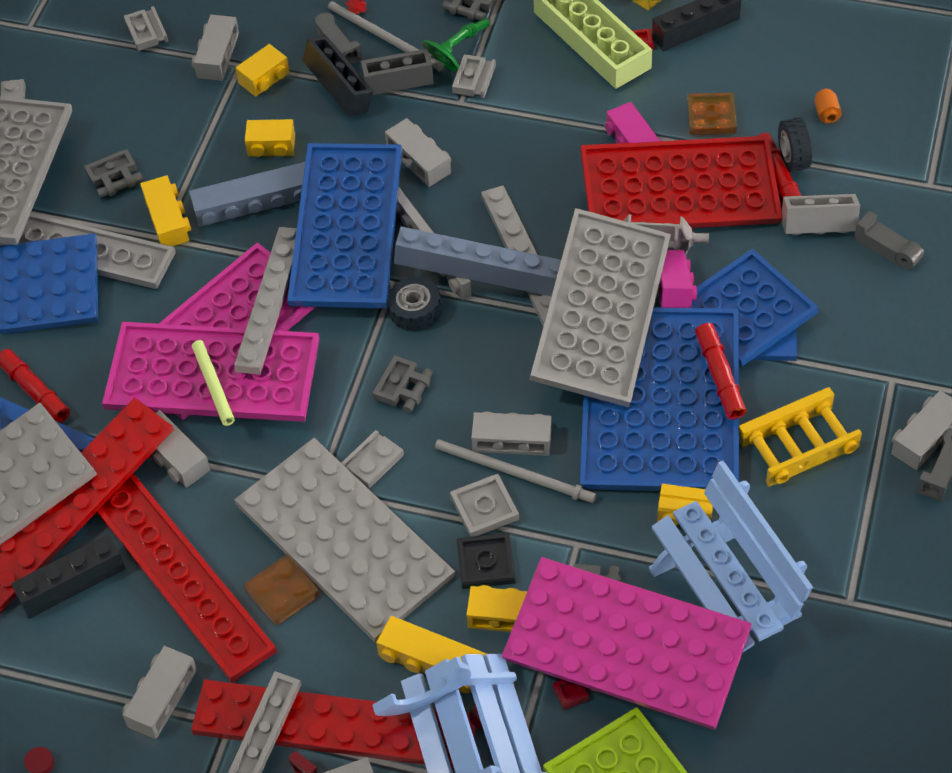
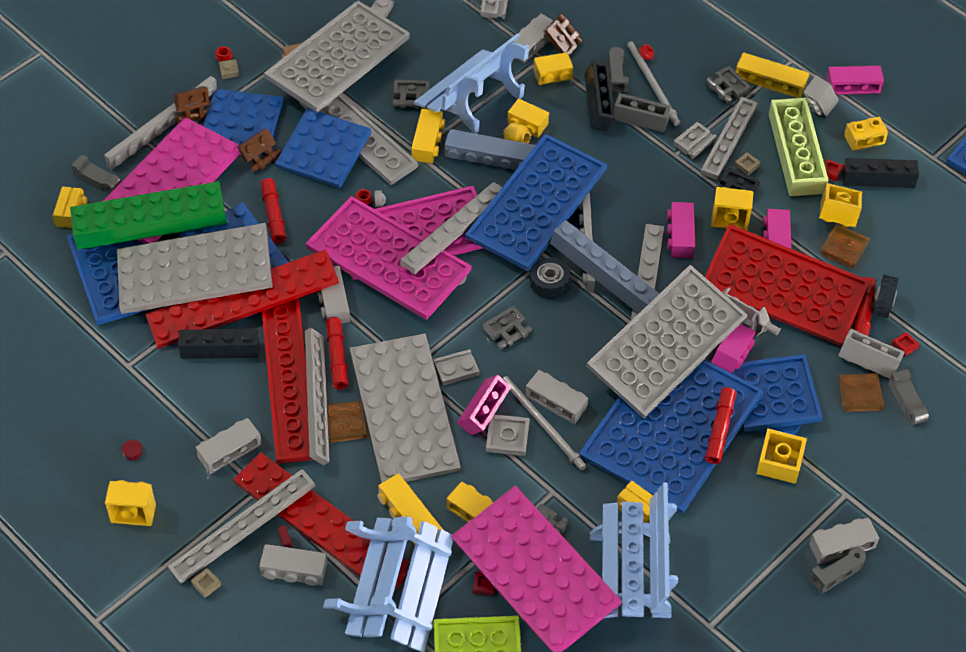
camera: 25 degrees right, 0 degrees up
yellowish green piece [192,340,235,426] -> none
light grey brick [385,118,451,187] -> none
green dish [422,19,490,71] -> none
black tile [457,533,516,589] -> none
yellow fence [739,387,862,487] -> none
orange brick [814,89,842,123] -> none
none -> light grey plate [305,328,330,466]
none -> red piece [326,317,348,390]
none -> red plate [355,189,373,205]
none -> light grey tile [374,190,386,209]
none -> light blue piece [414,34,530,134]
none -> dark pink brick [457,374,511,435]
none -> yellow head [503,123,531,144]
none -> plate [543,13,582,55]
none -> dark pink brick [667,202,695,258]
none -> light grey plate [700,97,758,180]
none -> yellow brick [711,187,753,231]
none -> black plate [714,168,761,196]
none -> dark tan plate [734,152,761,176]
none -> yellow brick [756,428,807,484]
none -> yellow brick [819,183,862,227]
none -> clear orange plate [838,373,884,412]
none -> red tile [891,332,920,357]

